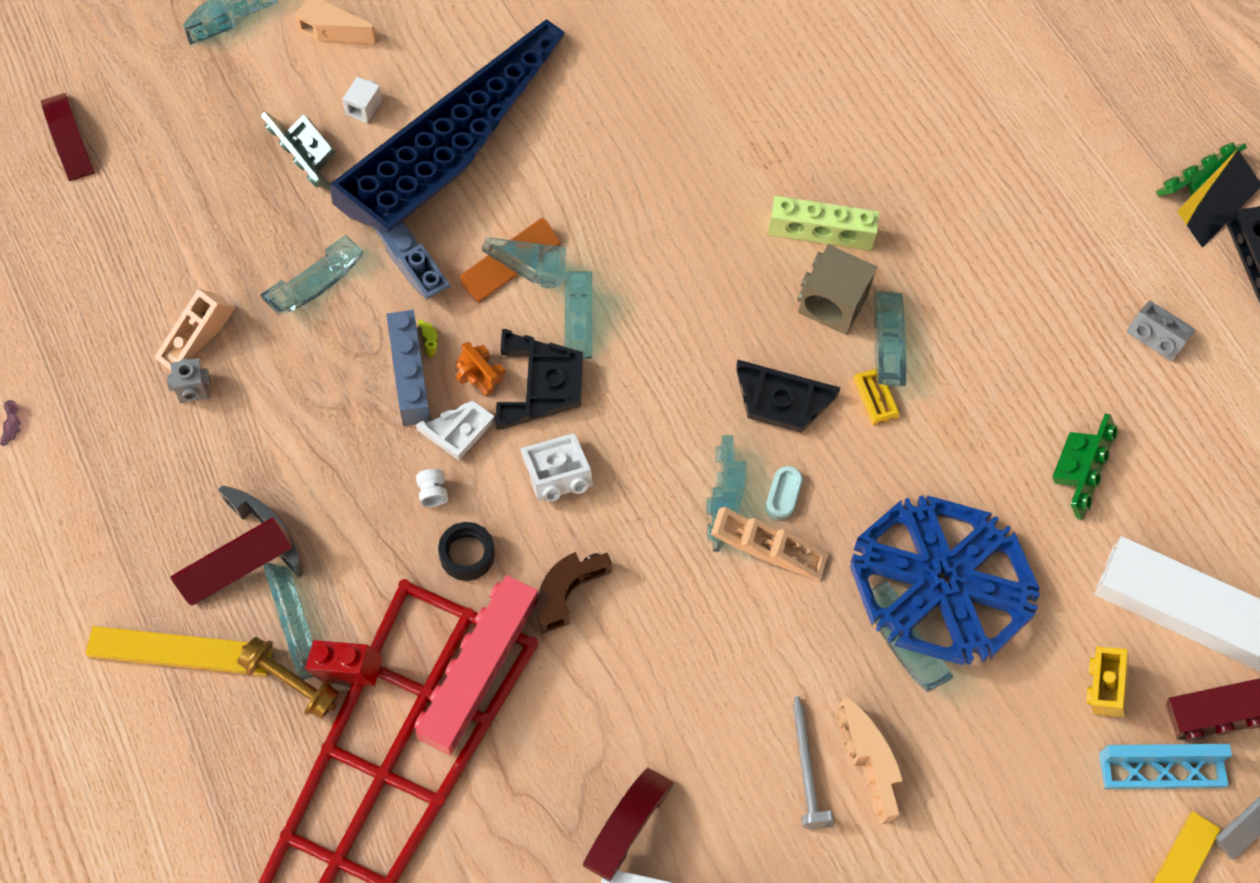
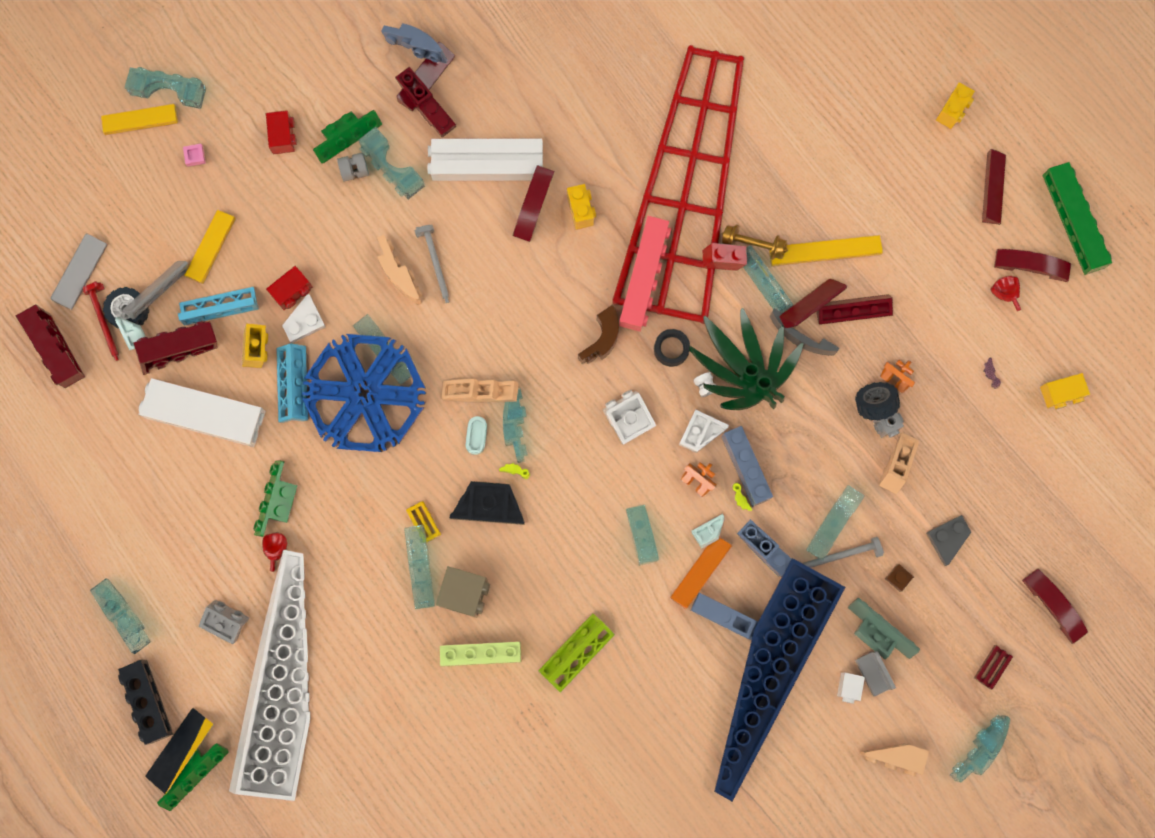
camera: 170 degrees right, 15 degrees up
clear light blue slope [482,237,566,288] -> none
black wing [495,329,583,429] -> none
none -> white wedge [229,550,310,801]
none -> red piece [262,532,288,572]
none -> red brick [266,266,313,310]
none -> medium azure fence [276,343,308,423]
none -> white wing [282,294,326,344]
none -> neon yellow piece [499,463,530,479]
none -> lime fence [538,613,615,693]
none -> yellow brick [567,184,596,230]
none -> dark green plant [689,308,804,410]
none -> light aqua tile [691,514,724,549]
none -> sand blue slope [691,593,758,640]
none -> light grey piece [804,537,884,568]
none -> dark red slope [816,294,893,325]
none -> black wheel [855,382,900,421]
none -> light grey panel [855,651,896,697]
none -> orange hips [880,360,915,393]
none -> reddish brown plate [885,564,914,592]
none -> dark grey wing [926,515,971,566]
none -> dark red tile [974,645,1013,690]

